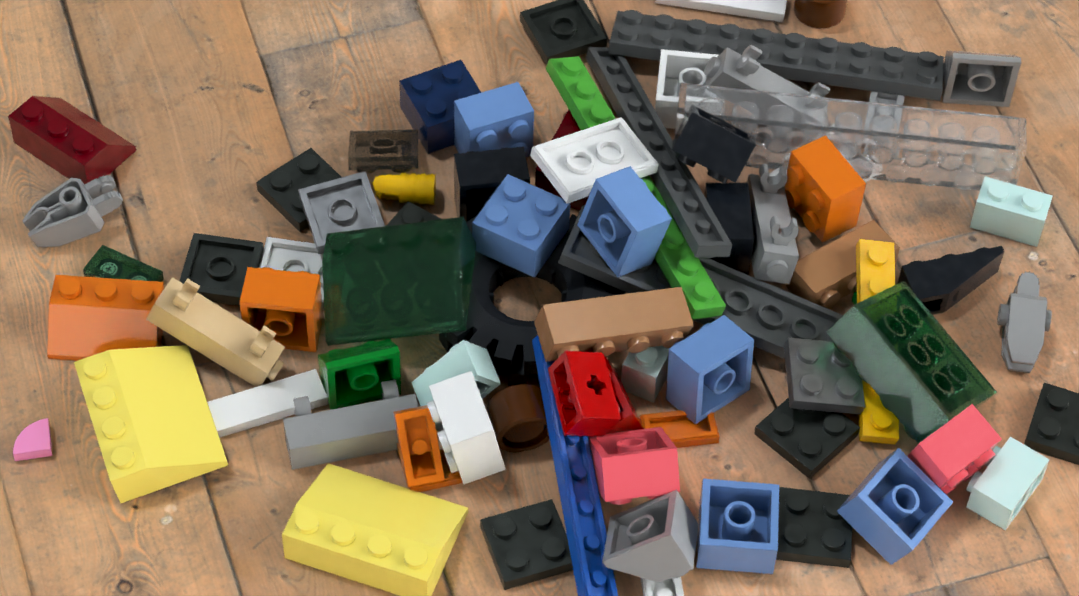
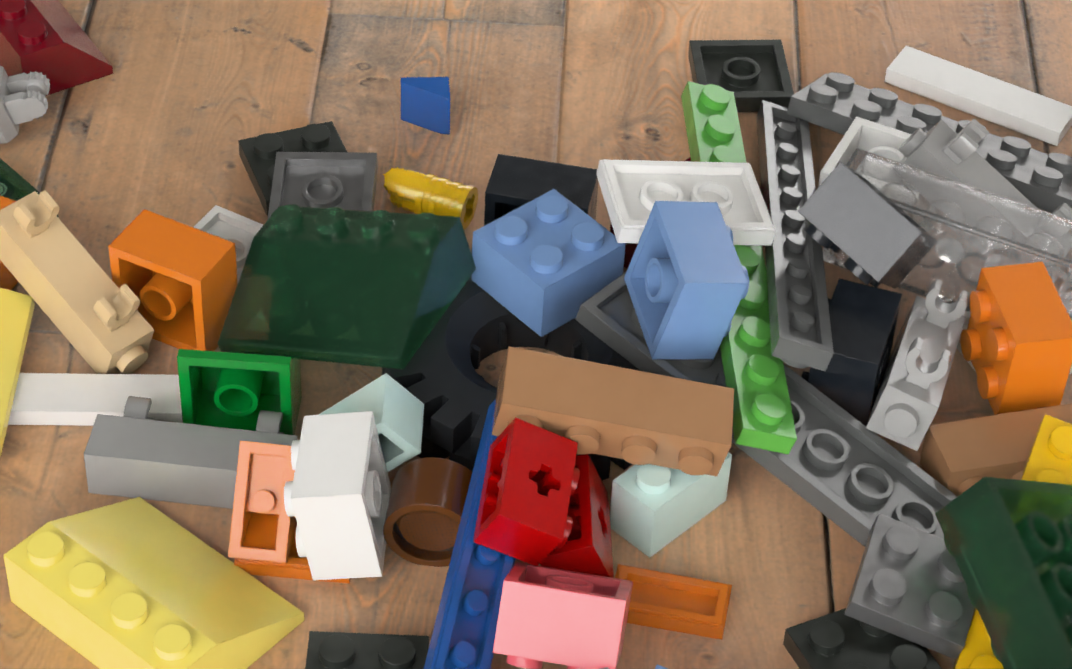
camera: 20 degrees right, 10 degrees down
pearl dark grey plate [179,233,264,306] -> none
clear smoke plate [348,129,419,174] -> none
dark blue brick [399,60,482,154] -> none
medium blue brick [454,82,534,157] -> none
medium blue brick [666,315,754,424] -> none
none -> blue slope [400,77,450,134]

